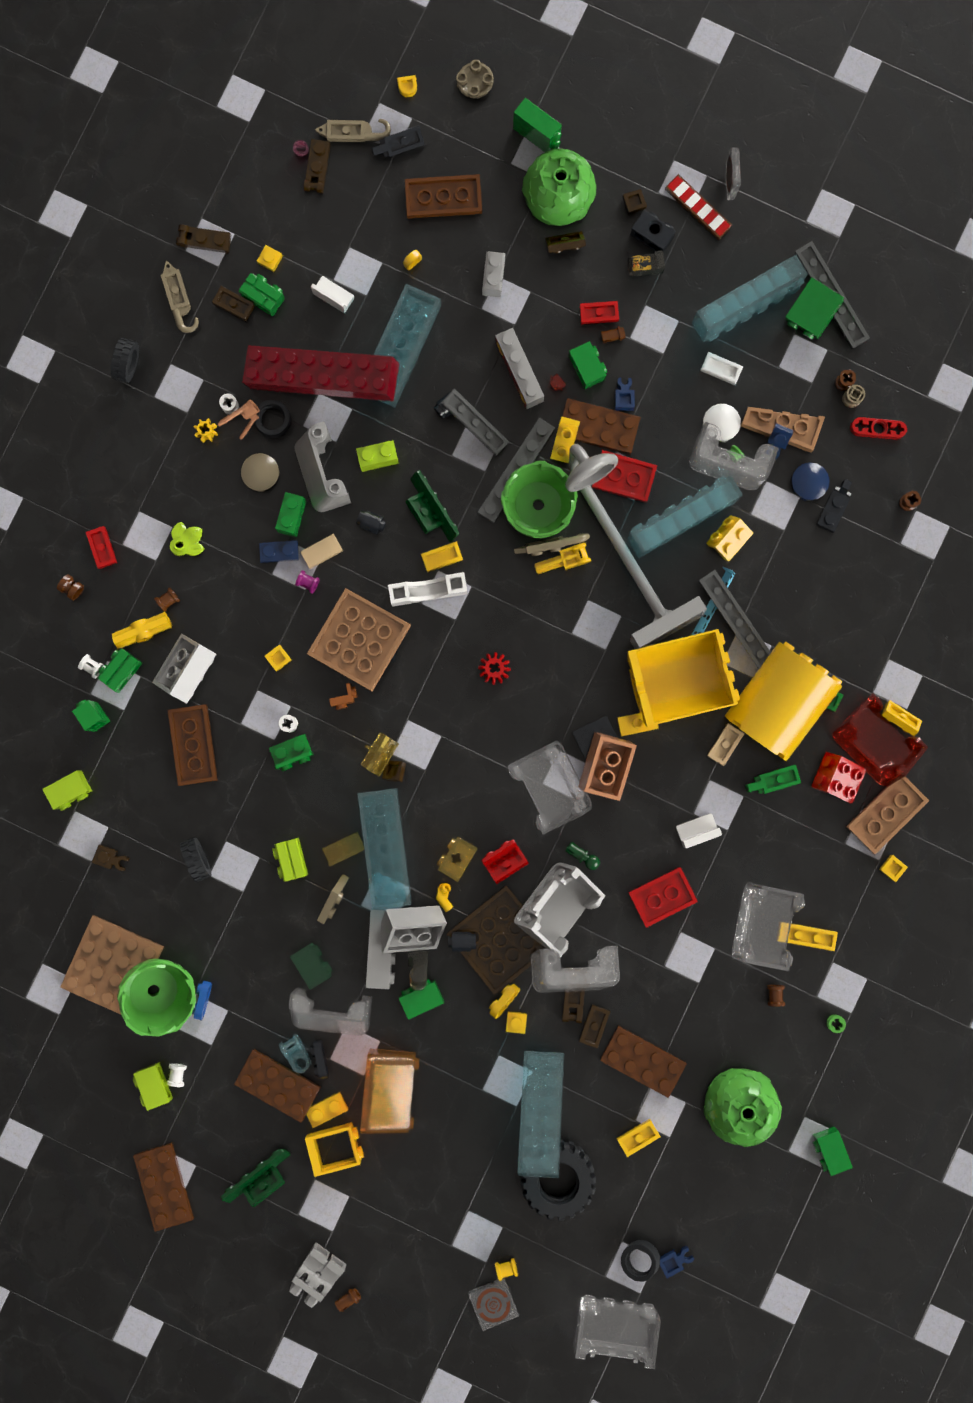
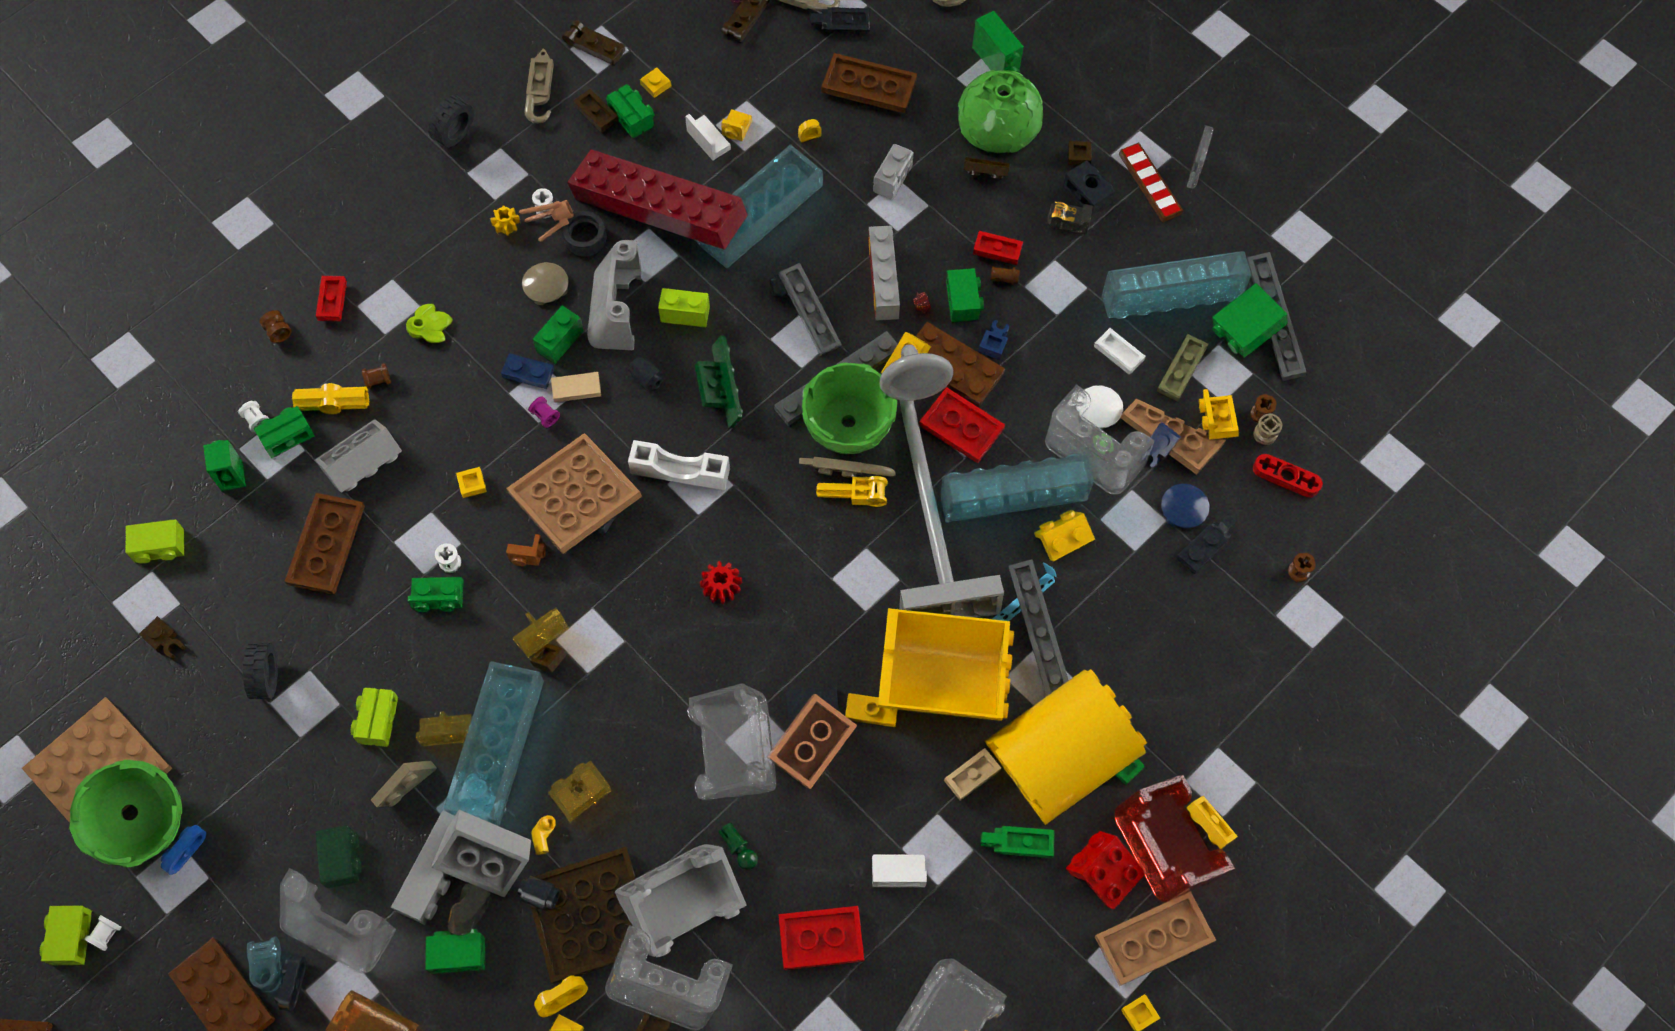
camera: 20 degrees right, 20 degrees down
yellow tile [421,541,463,573] -> none
red bracket [481,839,529,884] -> none
none -> yellow bracket [721,109,752,141]
none -> olive tile [1157,334,1209,402]
none -> yellow bracket [1199,389,1239,440]

